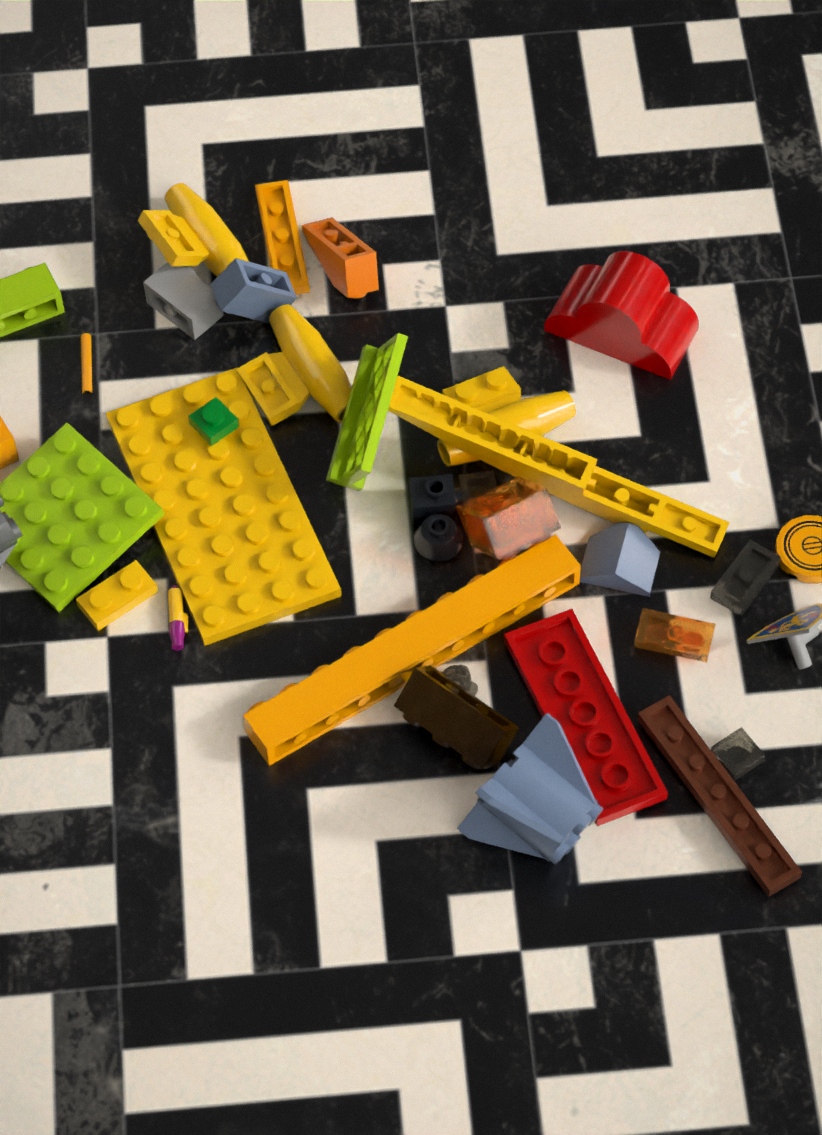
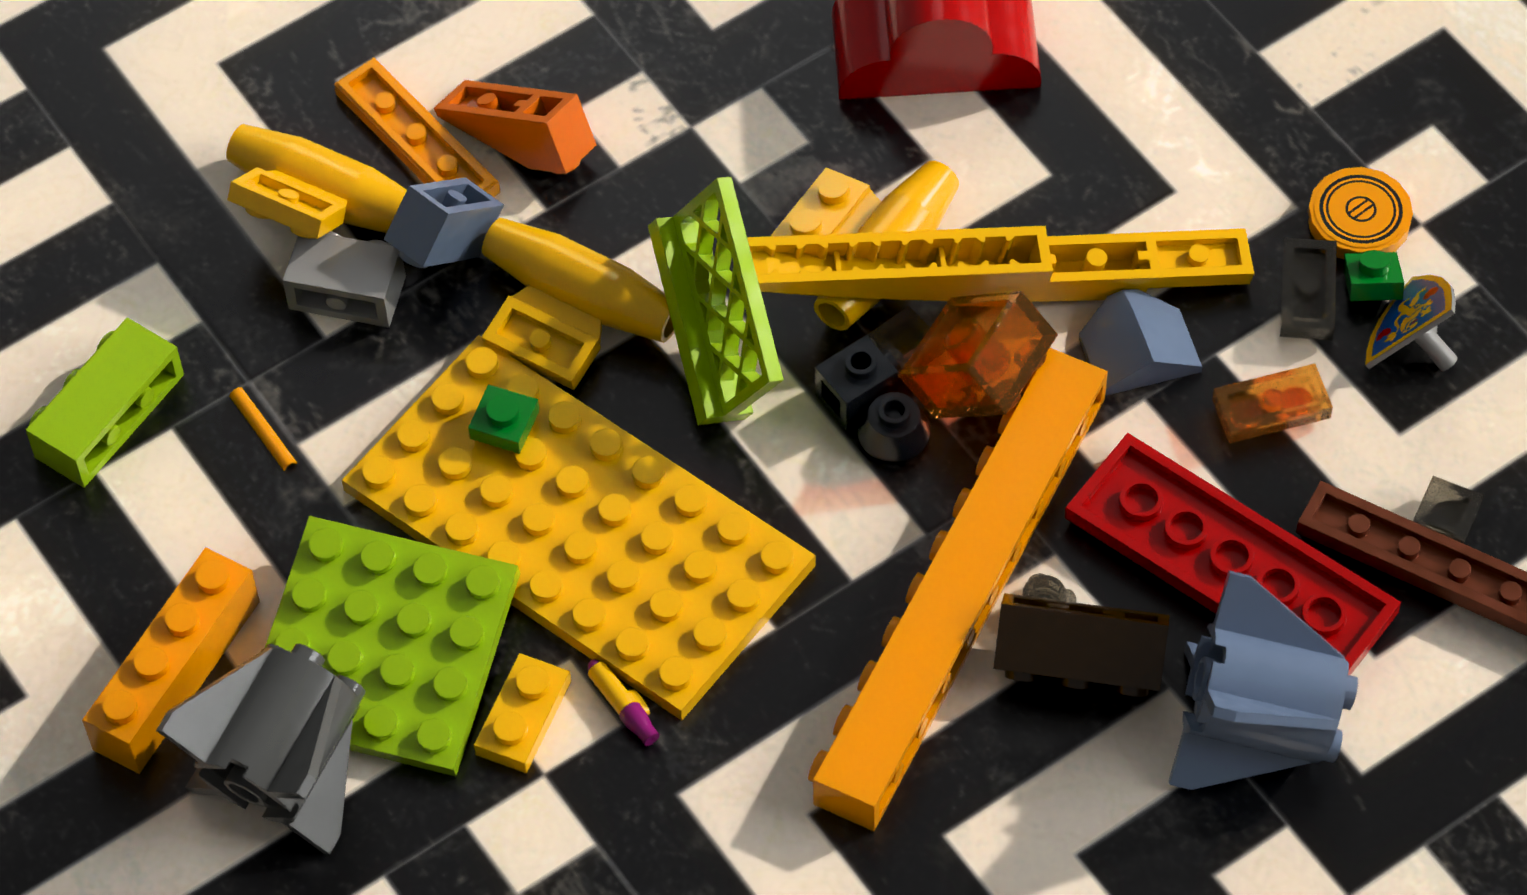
camera: 30 degrees left, 0 degrees up
none -> green plate [1343,250,1404,301]

